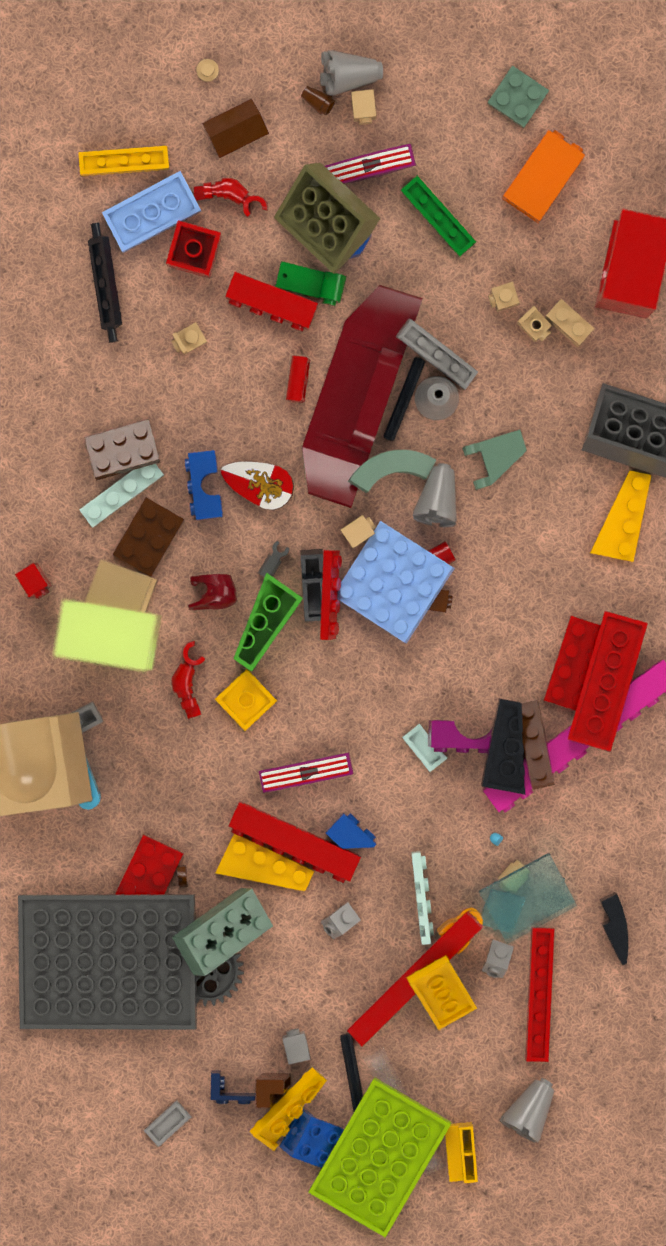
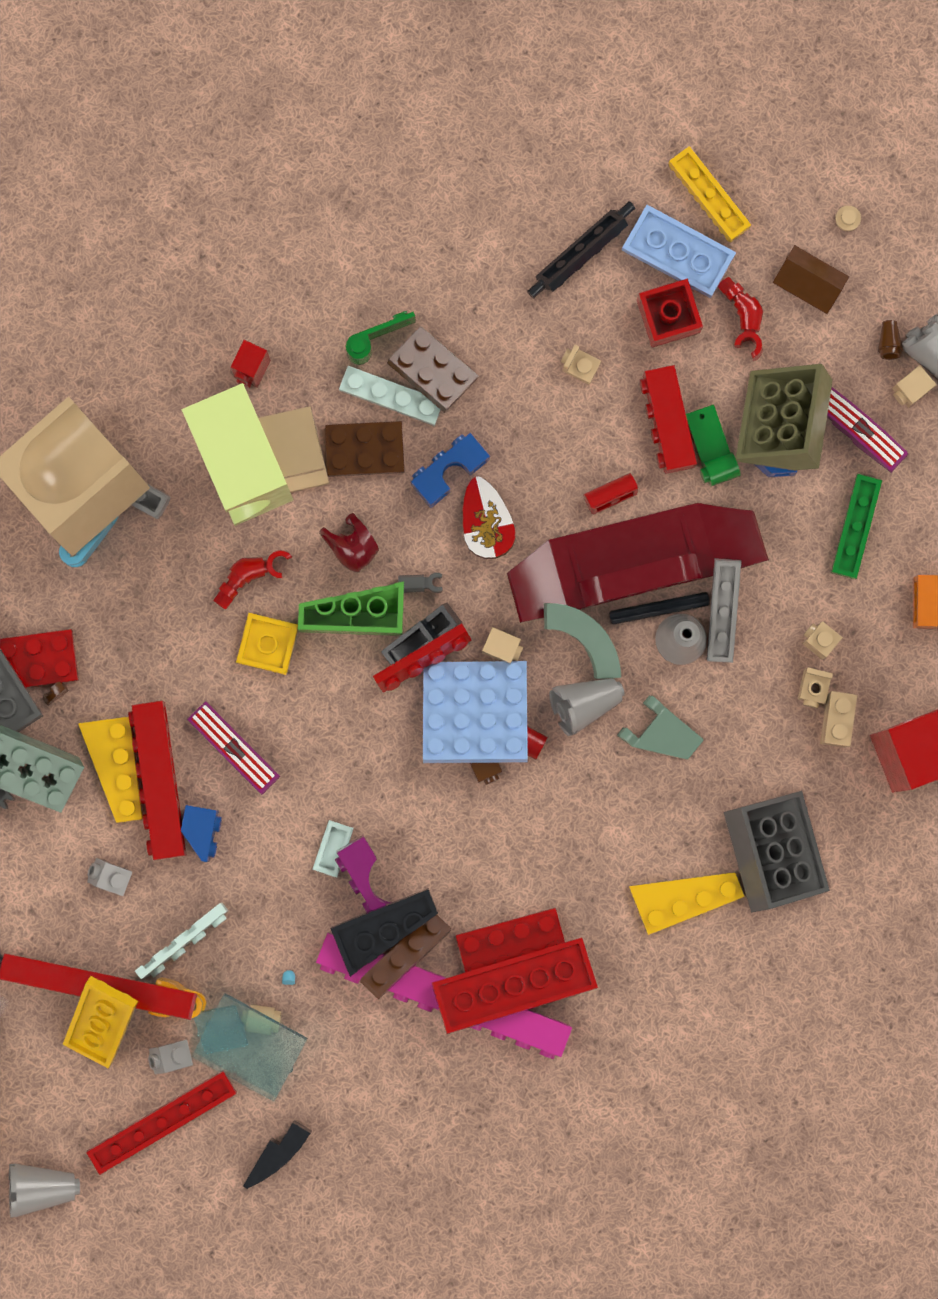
camera: 50 degrees right, 5 degrees down
none -> green door [346,311,416,365]

